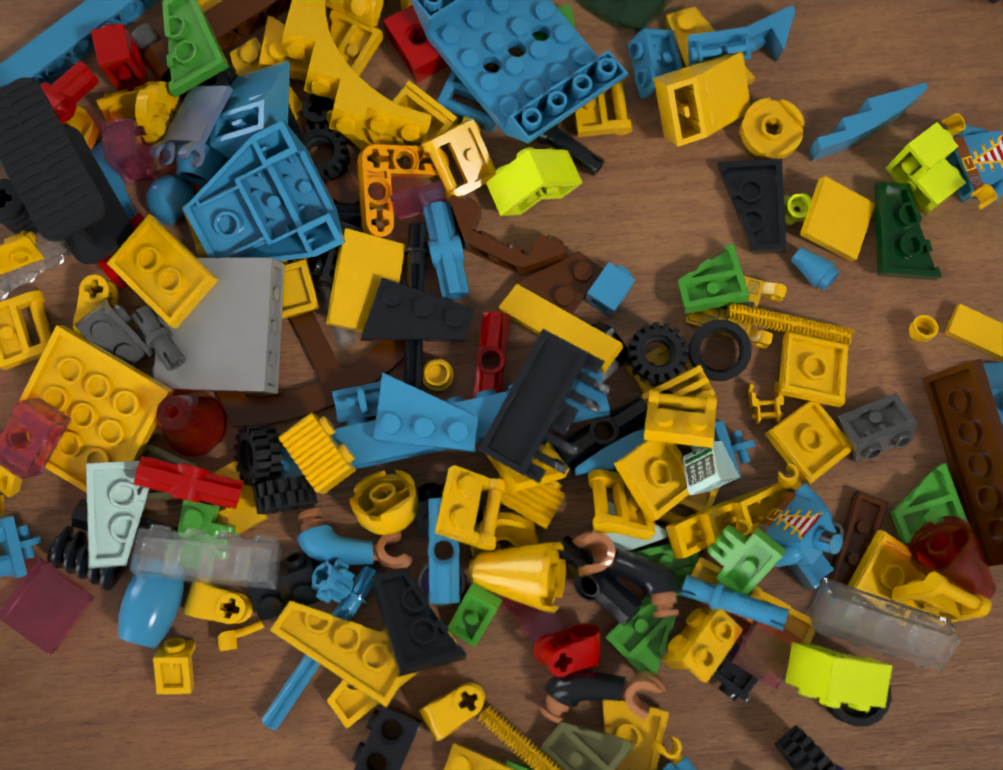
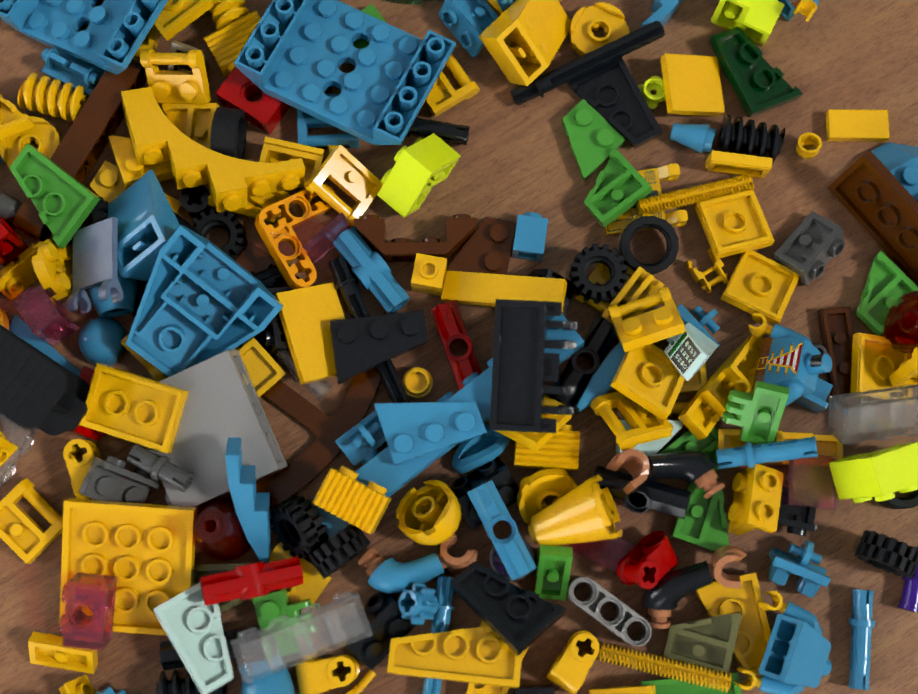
camera: 25 degrees left, 0 degrees up
yellow plate [435,465,507,550] -> none
none -> black tyre [210,107,247,159]
none -> dark azure slope [225,437,271,563]
none -> yellow brick [411,253,447,296]
none -> dark azure arm [452,423,511,474]
none -> black axle [511,21,665,105]
none -> bright green wing [562,99,626,182]
none -> light grey beam [567,577,652,646]
none -> yellow tile [705,150,773,179]
none -> black piece [717,114,785,164]
none -> dark azure hips [767,540,831,598]

